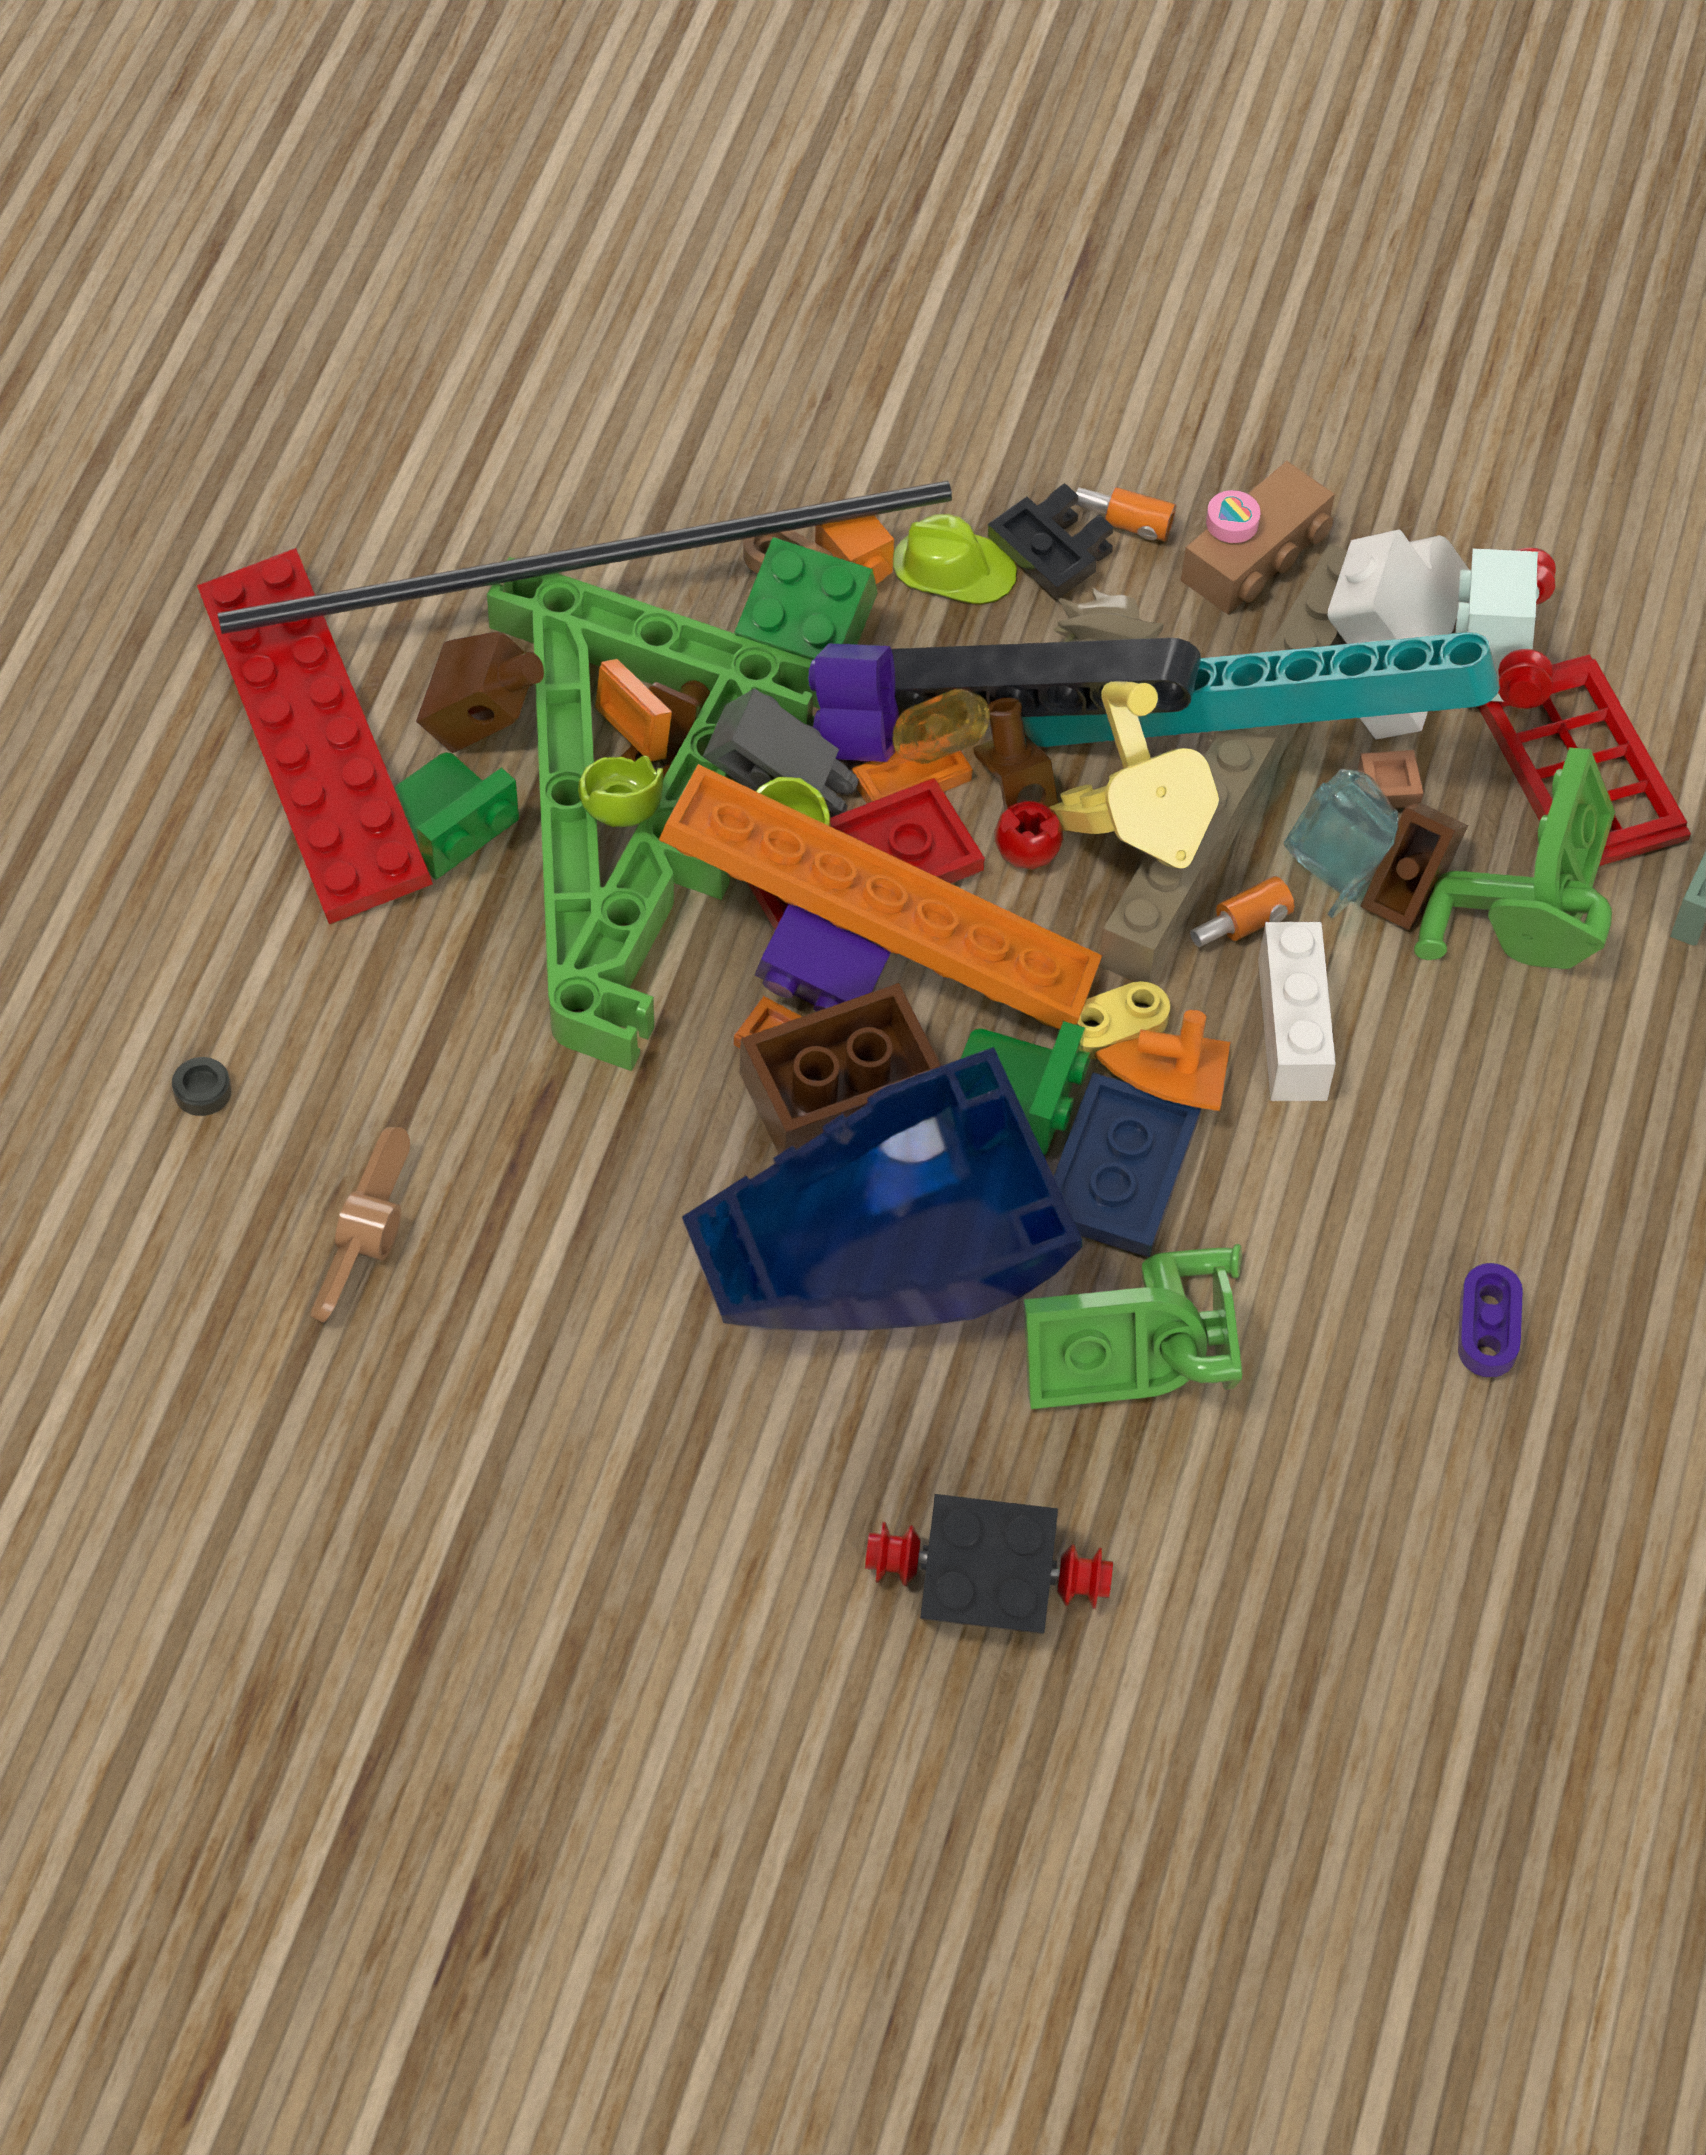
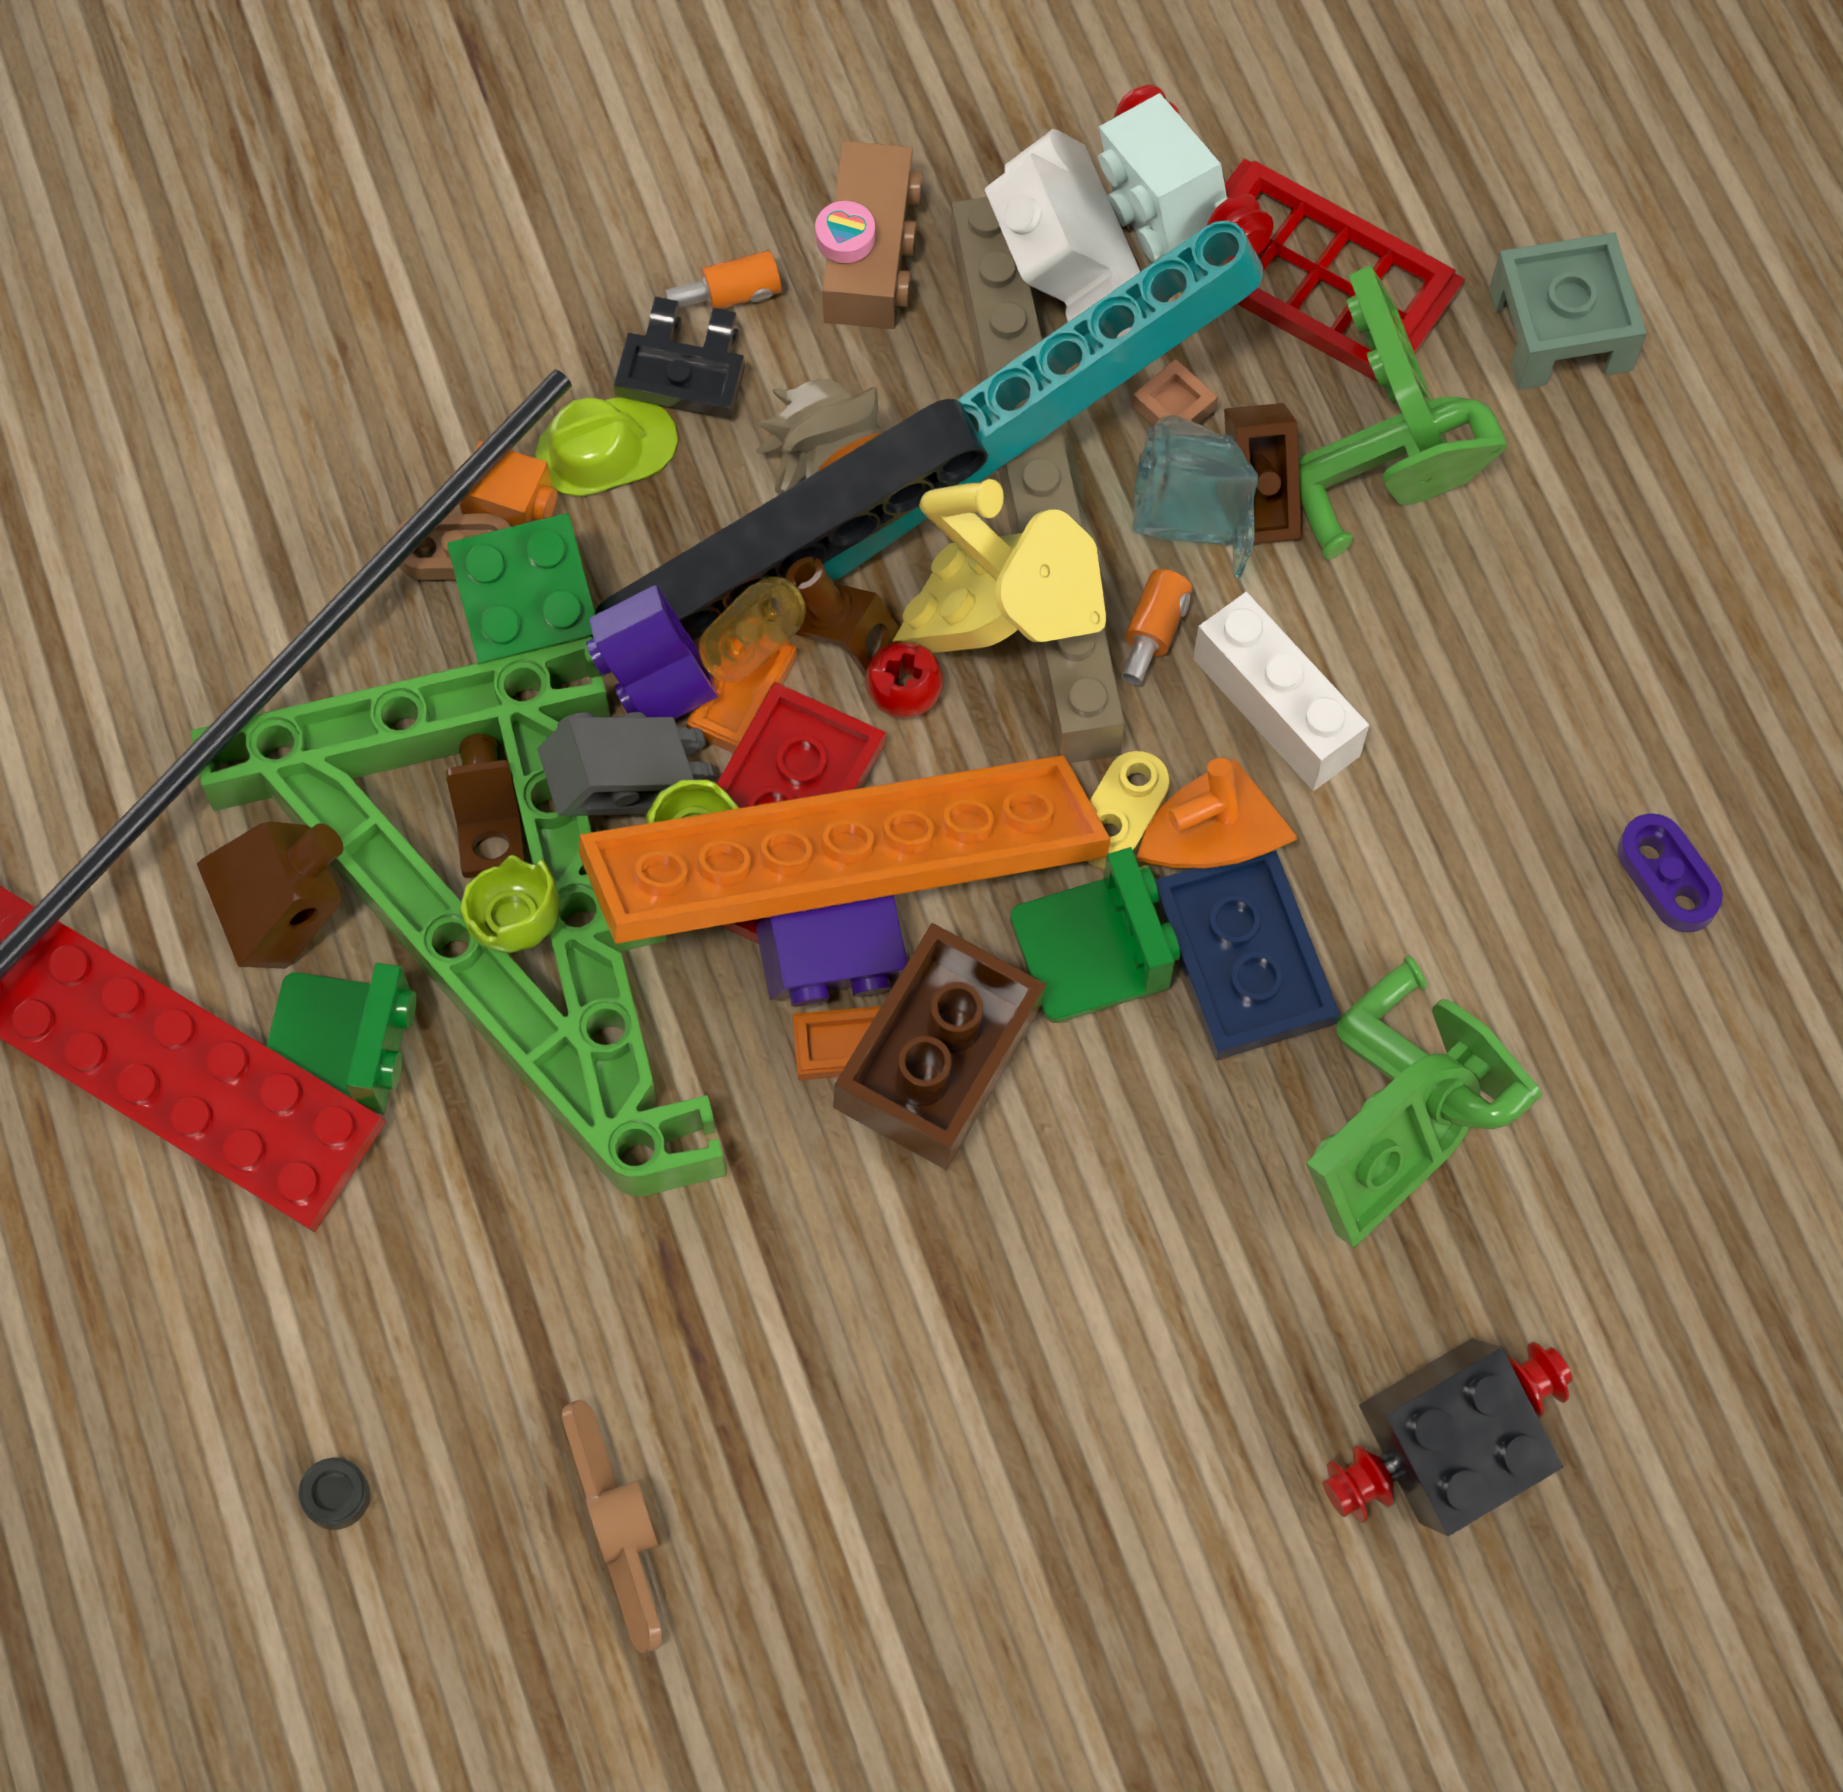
camera: 35 degrees left, 10 degrees up
orange tile [595,659,672,761] -> none
clear blue windscreen [682,1047,1083,1331] -> none

